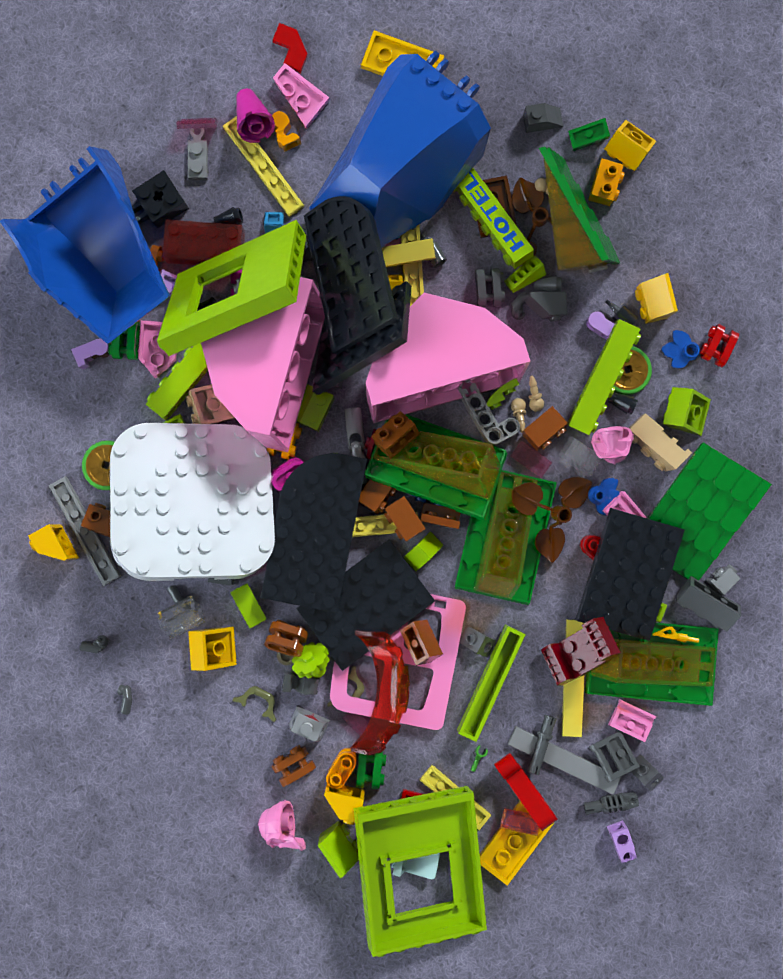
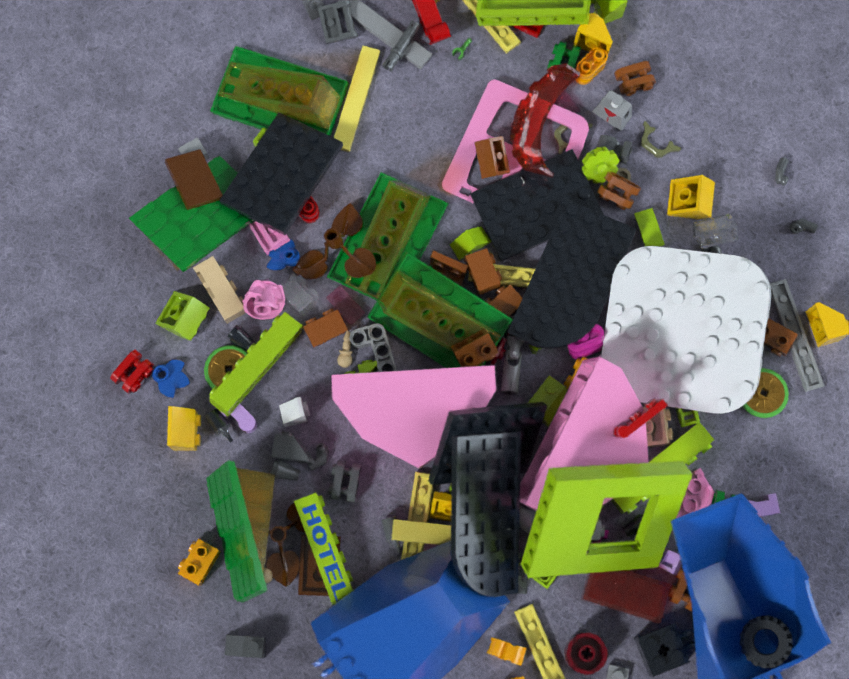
camera: 165 degrees left, 10 degrees down
black cone [214,207,243,228] -> none
bright pink head [258,800,306,851] -> none
dark azure slope [264,212,284,234] -> none
lime brick [457,624,526,742] -> none
flat silver bracket [459,626,496,657] -> none
lime slope [504,256,546,293] -> none
tan bar [528,376,544,412] -> none
plate [541,617,621,686] -> none
green plate [568,118,610,151] -> none
yellow slope [604,120,656,171] -> none
bright pink plate [608,699,656,742] -> none
yellow hand [652,627,699,643] -> none
dark grey brick [677,576,741,632] -> none
none -> reddish brown tile [165,149,223,210]
none -> white slope [279,397,310,427]
none -> light orange leg [486,637,527,666]
none -> dark red brick [564,633,608,674]
none -> red plate [613,398,668,438]
none -> black tyre [739,615,793,668]

